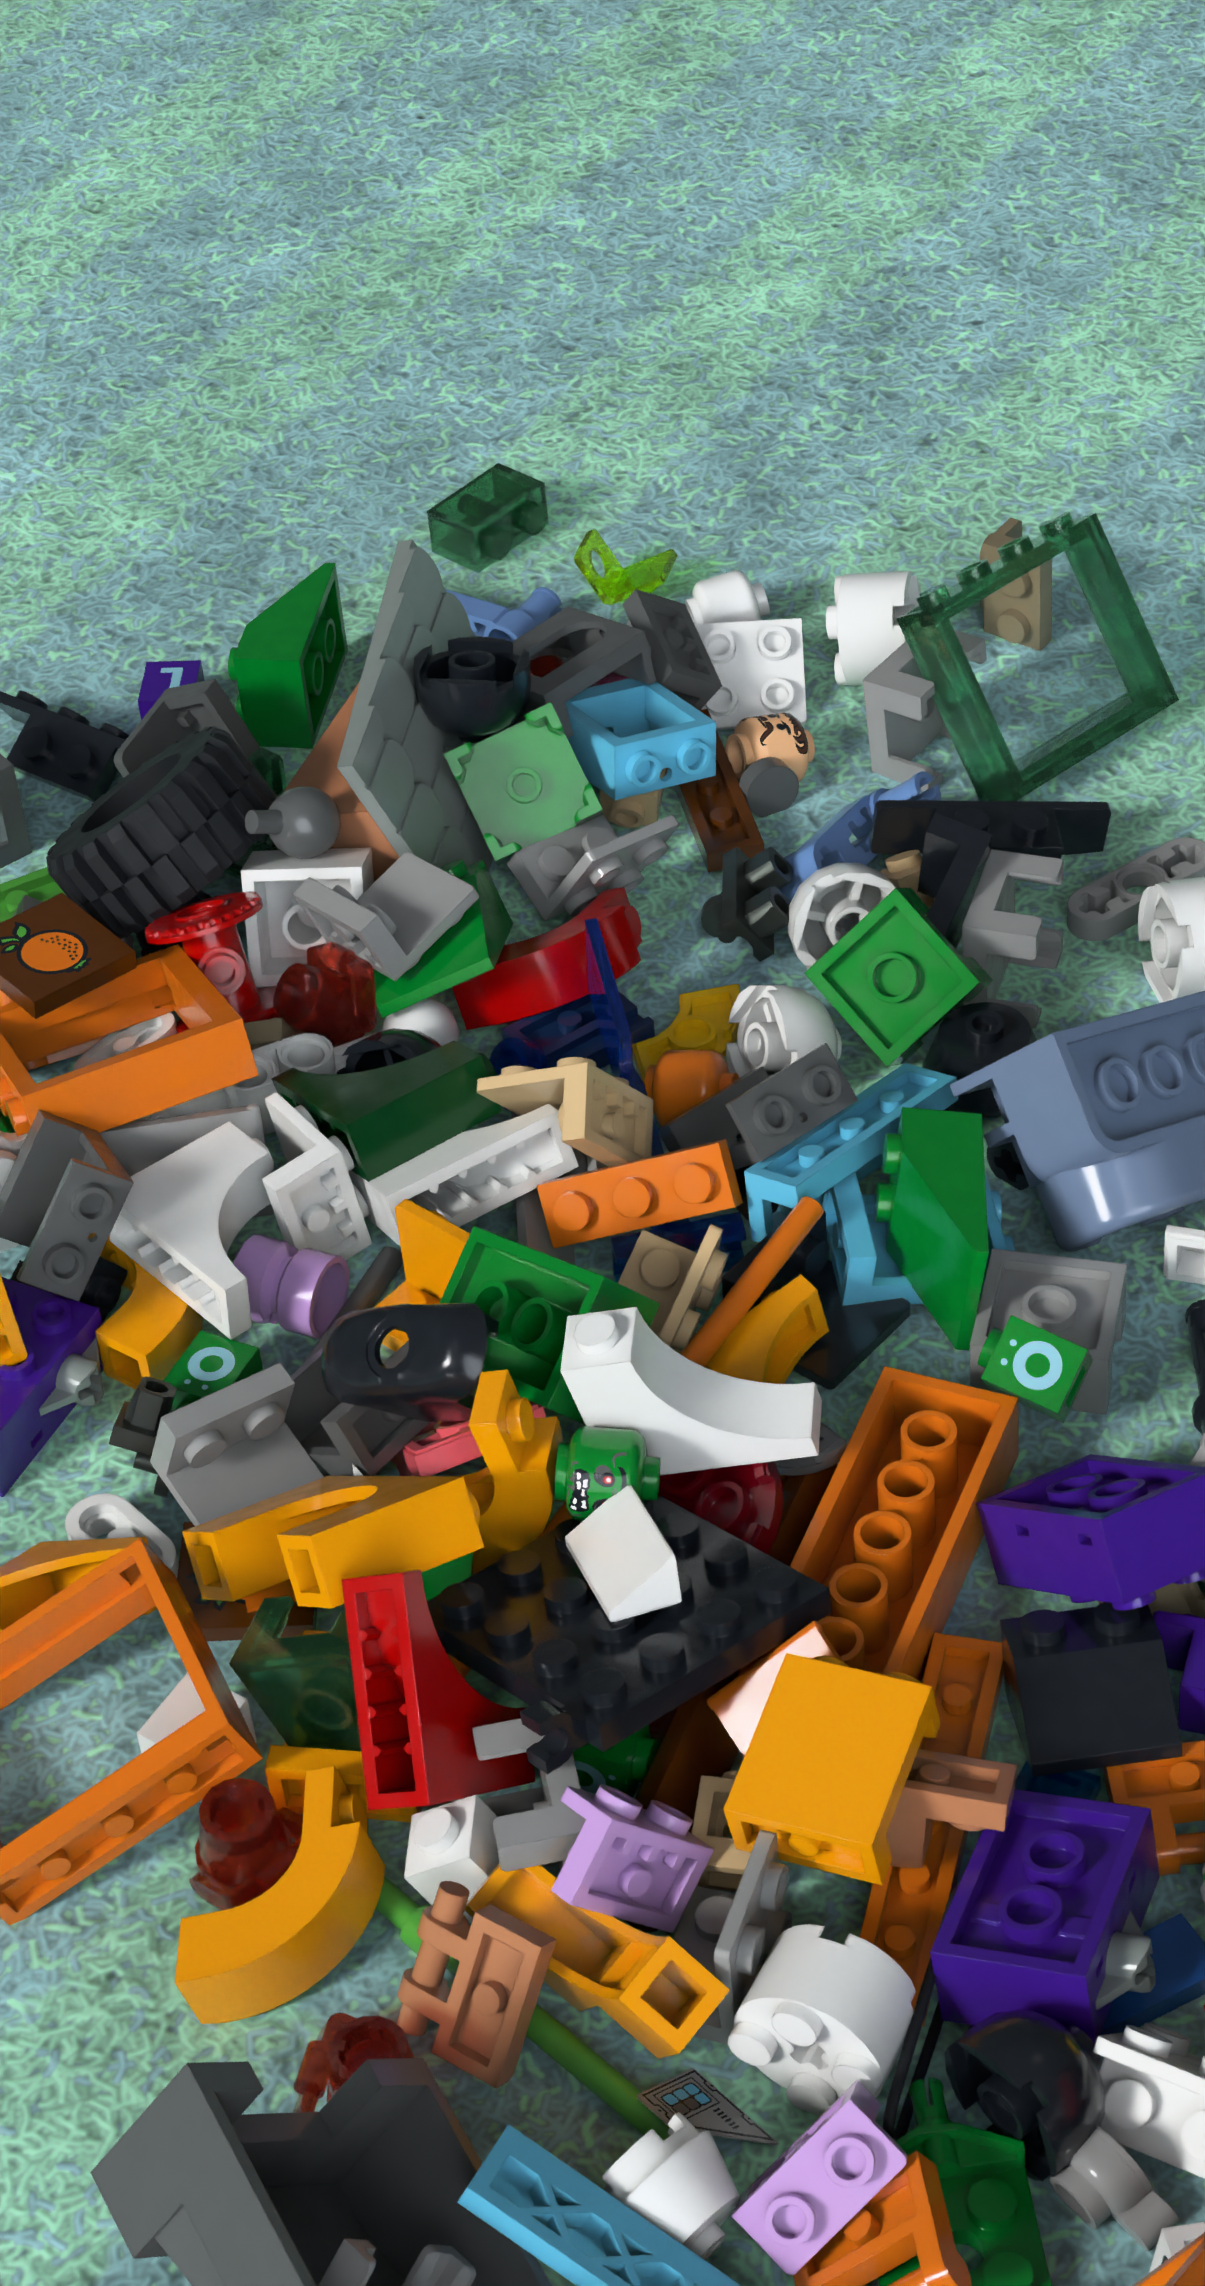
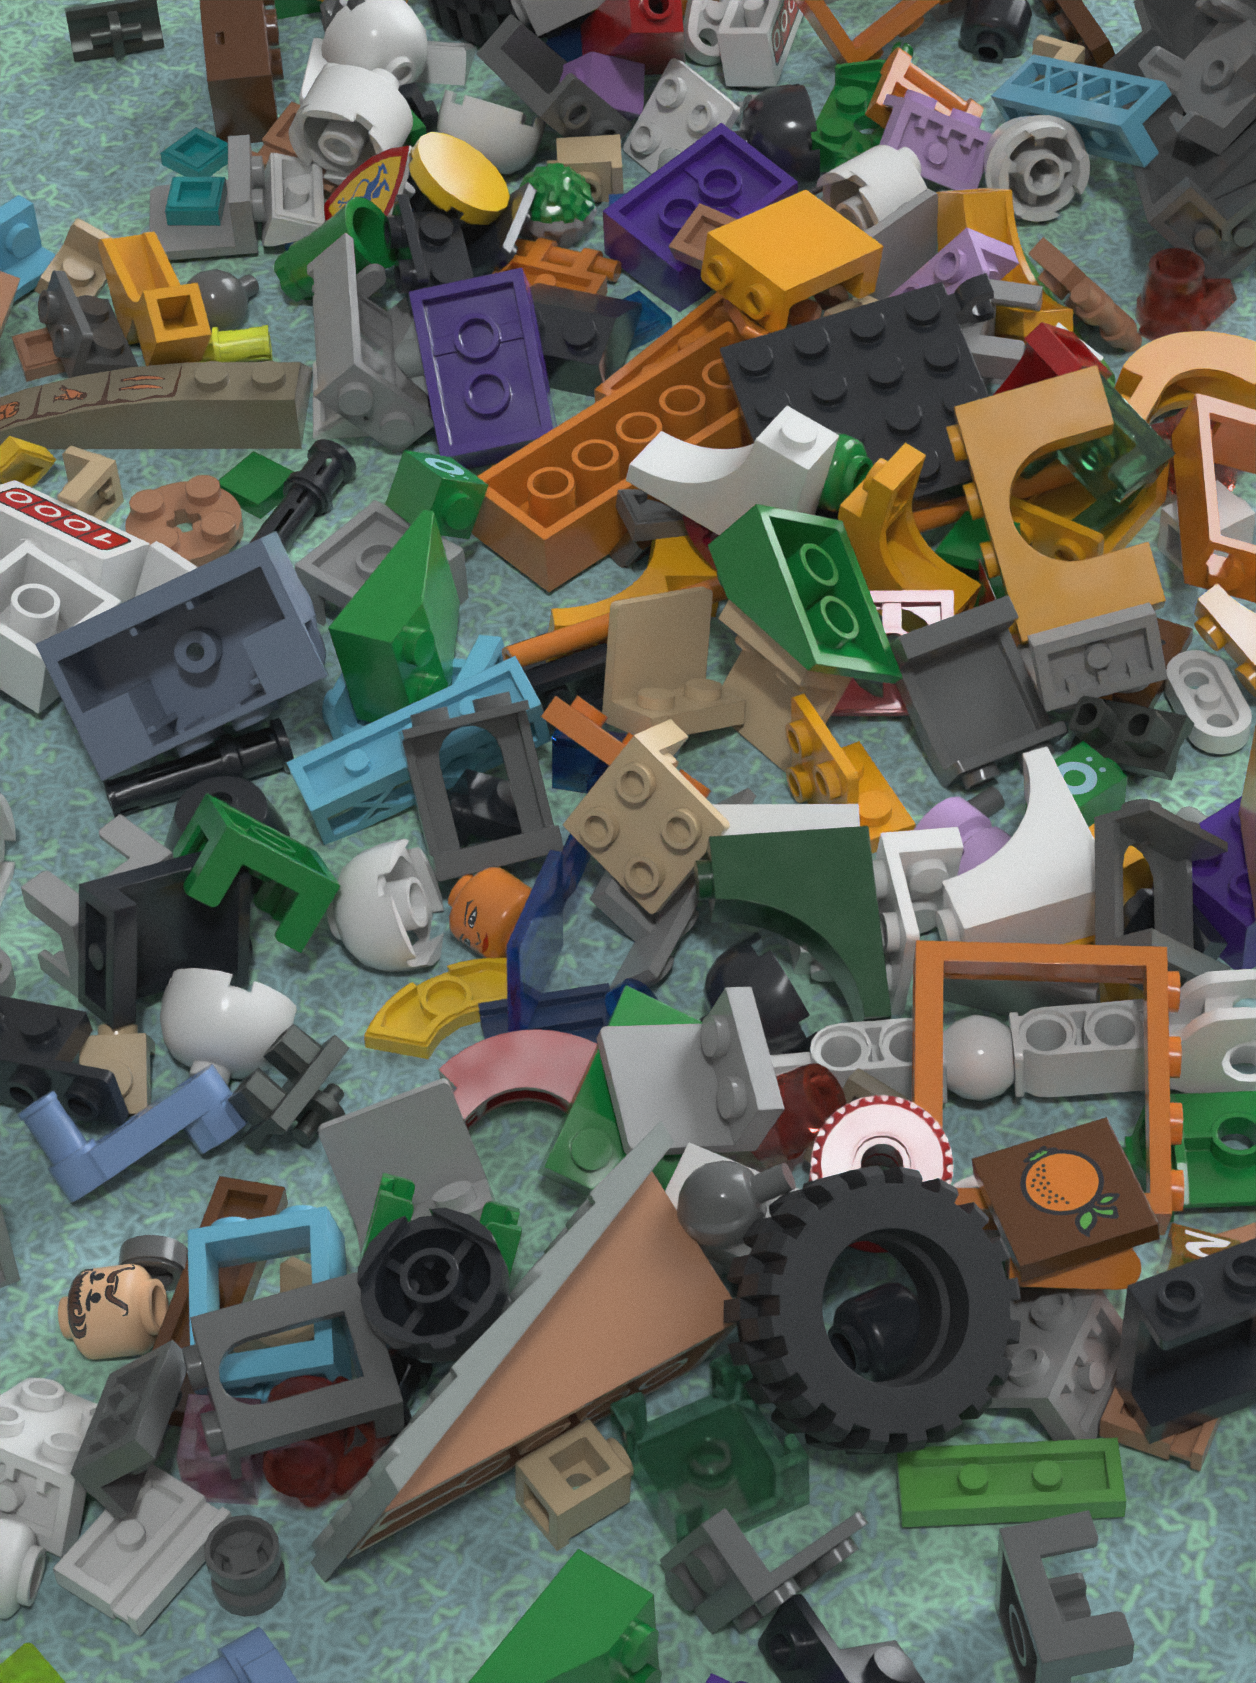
camera: 155 degrees left, 5 degrees up
black piece [321,1303,499,1422] -> none
white slope [565,1485,682,1622] -> none

